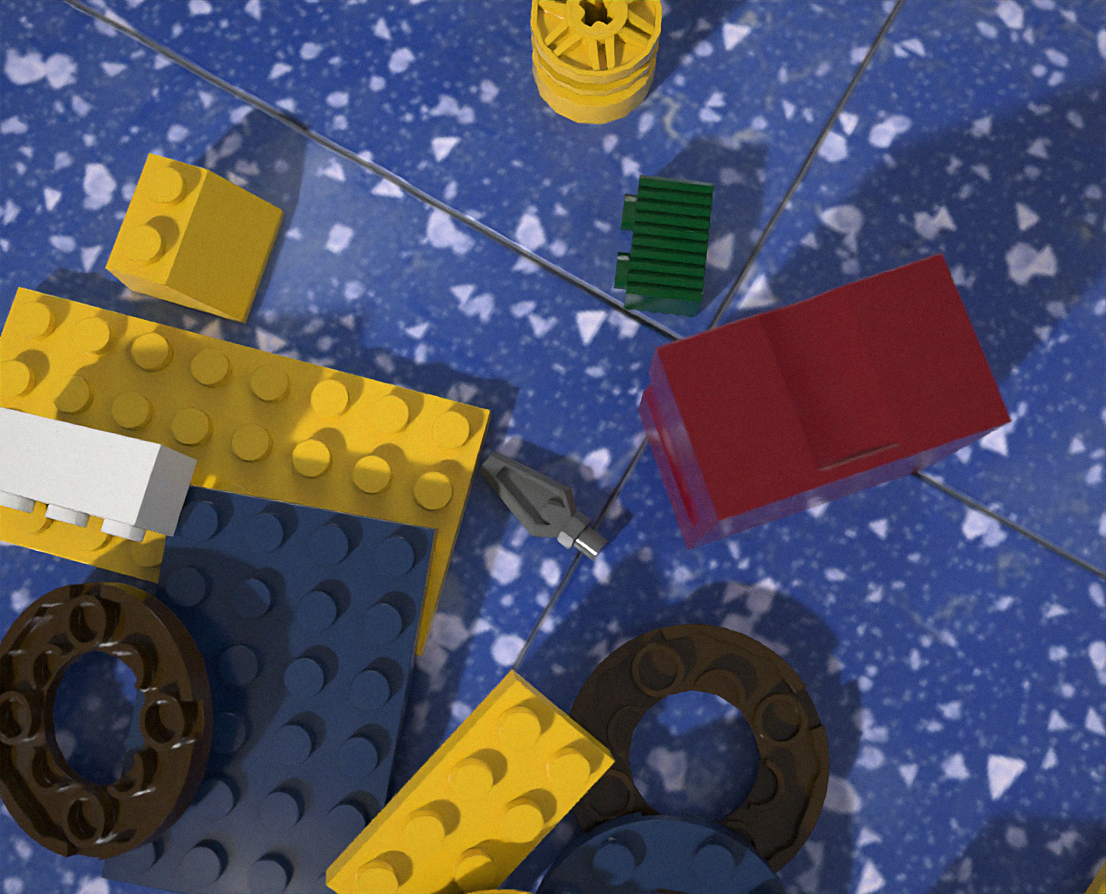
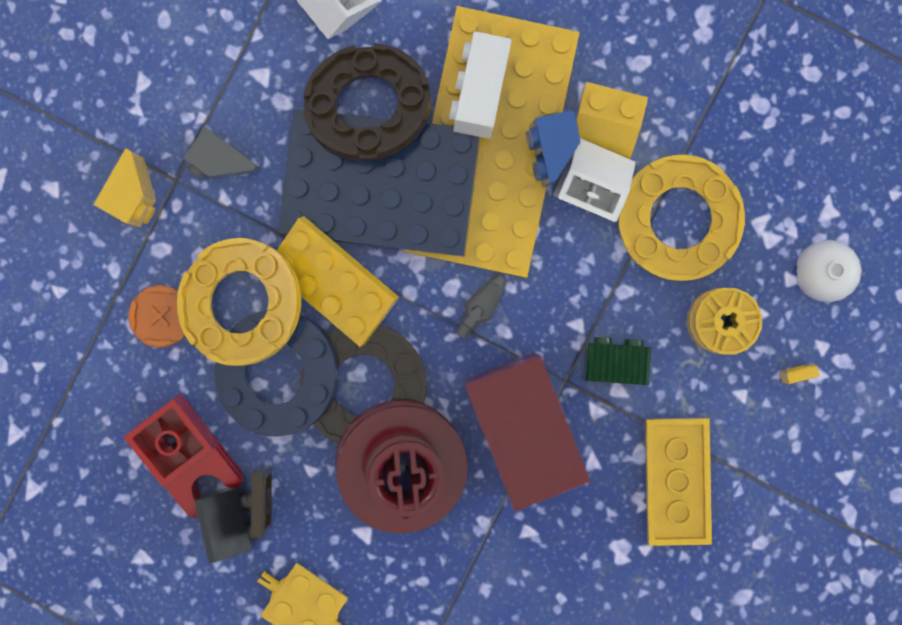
camera: 80 degrees right, 10 degrees up
none -> dark red wheel [335,400,468,533]
none -> blue slope [526,110,581,187]
none -> white slope [553,138,636,222]
none -> yellow plate [618,155,745,281]
none -> yellow plate [645,418,712,546]

